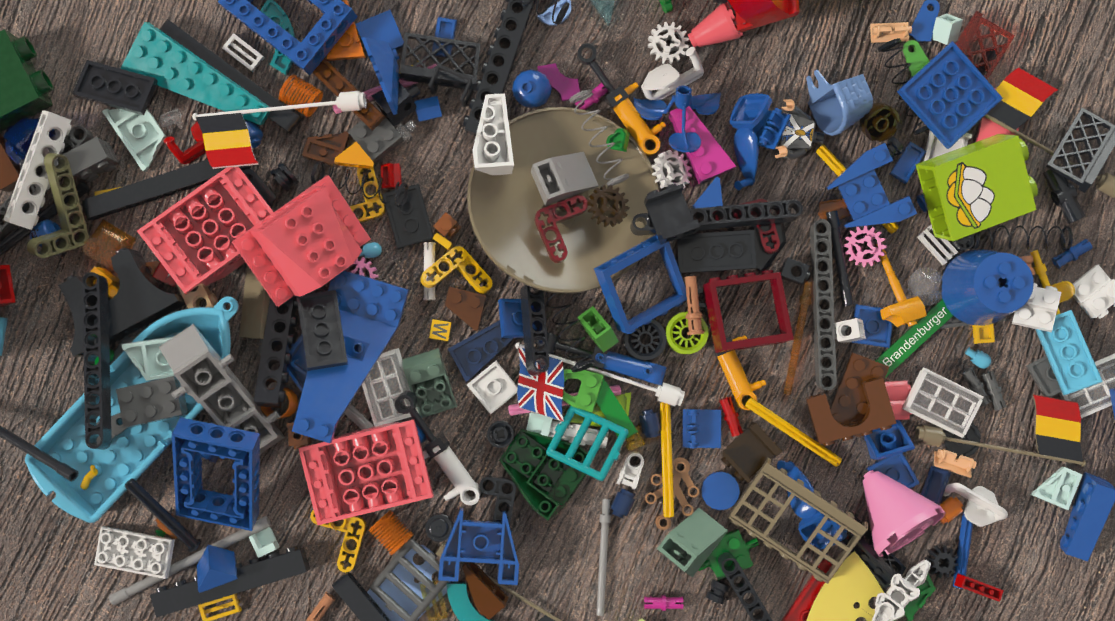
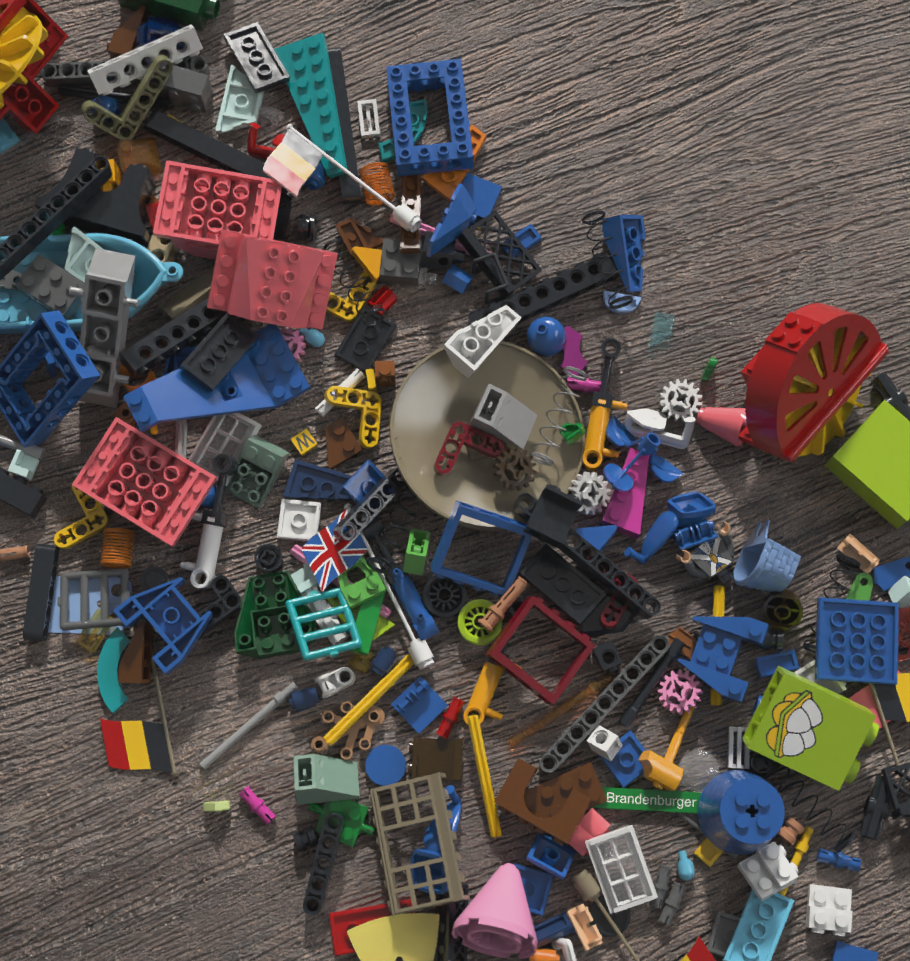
camera: 50 degrees right, 10 degrees down
yellow tile [1051,281,1075,303] -> none

